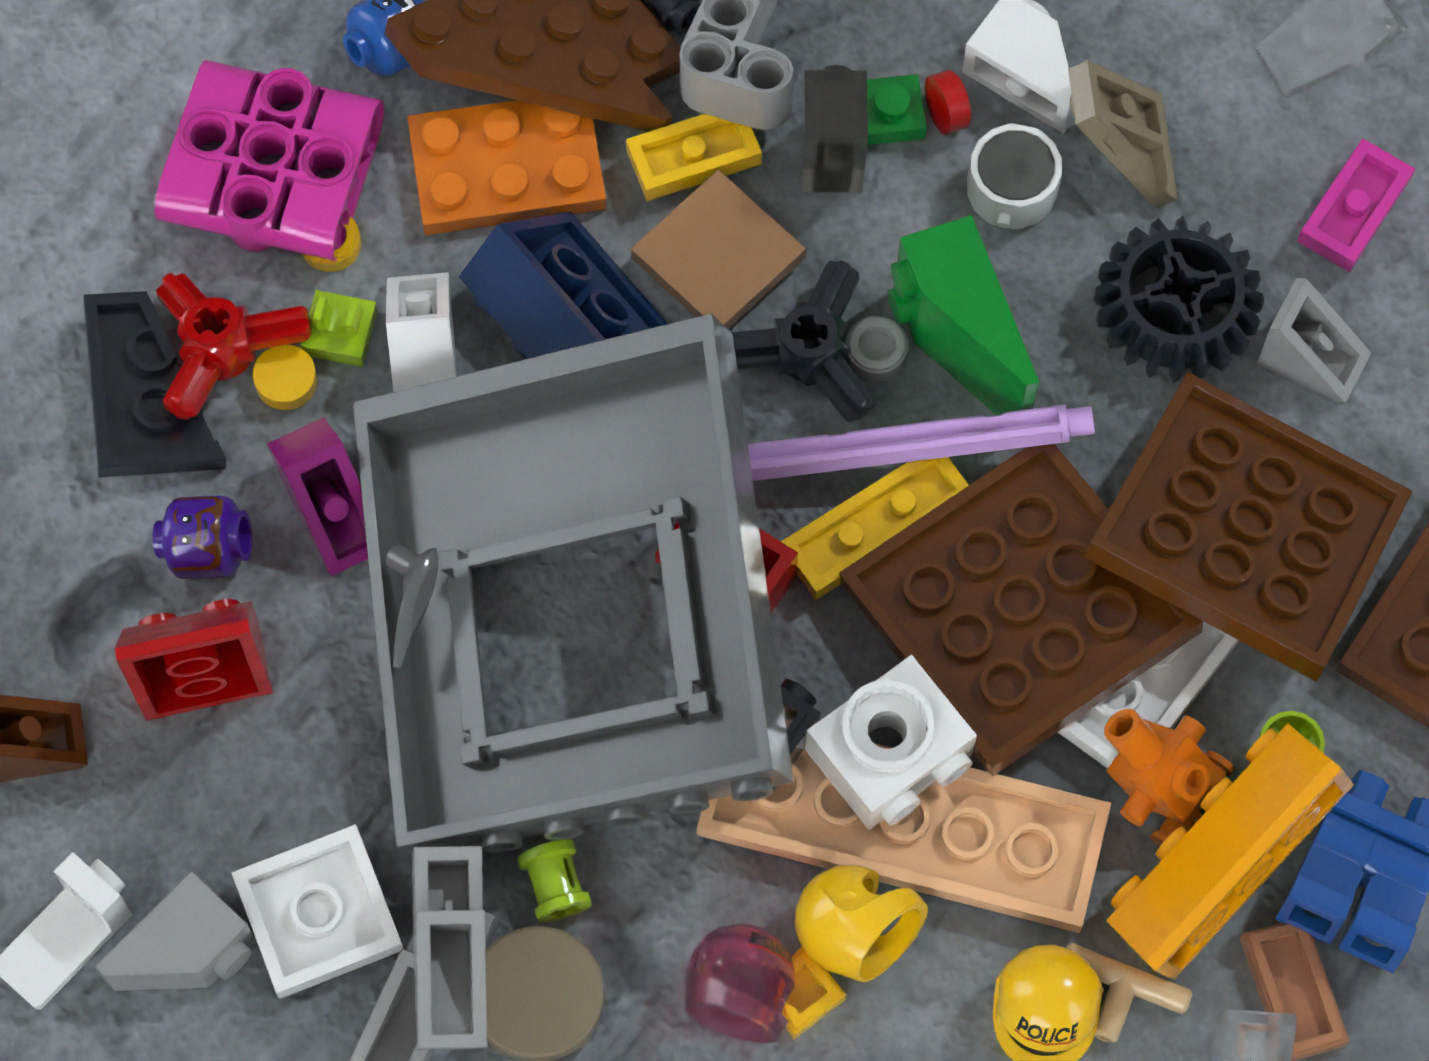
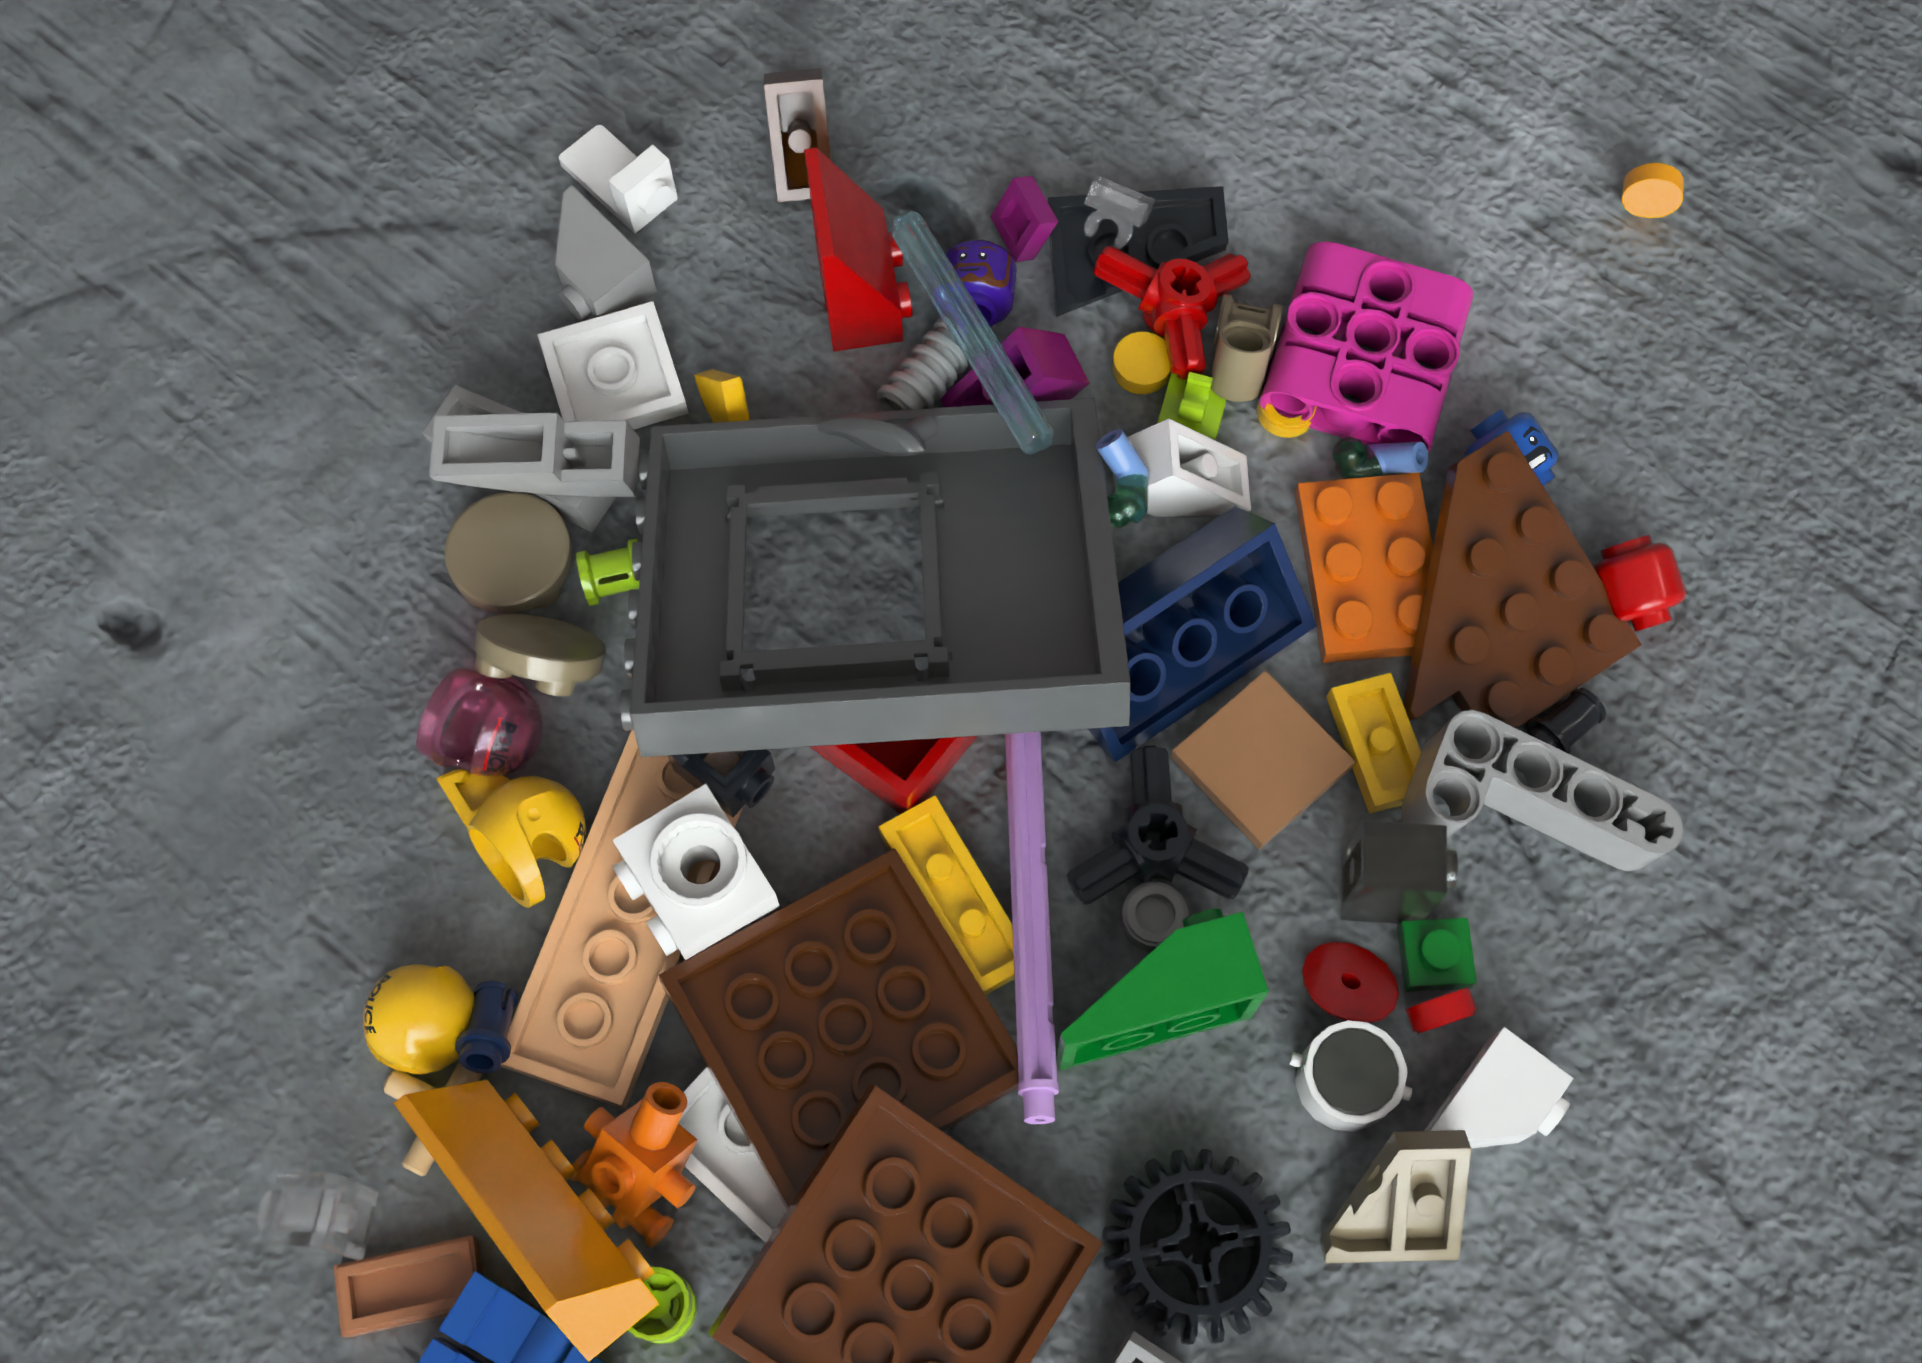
camera: 95 degrees right, 0 degrees up
none -> dark blue pin [455,981,518,1074]
none -> dark tan tile [474,614,606,696]
none -> yellow tile [694,369,750,423]
none -> light grey piece [876,317,980,412]
none -> clear light blue axle [892,211,1054,455]
none -> magenta tile [990,176,1059,262]
none -> clear tile [1084,176,1155,249]
none -> arm [1096,429,1149,528]
none -> dark tan piece [1209,294,1283,402]
none -> red piece [1302,941,1399,1023]
none -> arm [1331,437,1428,479]

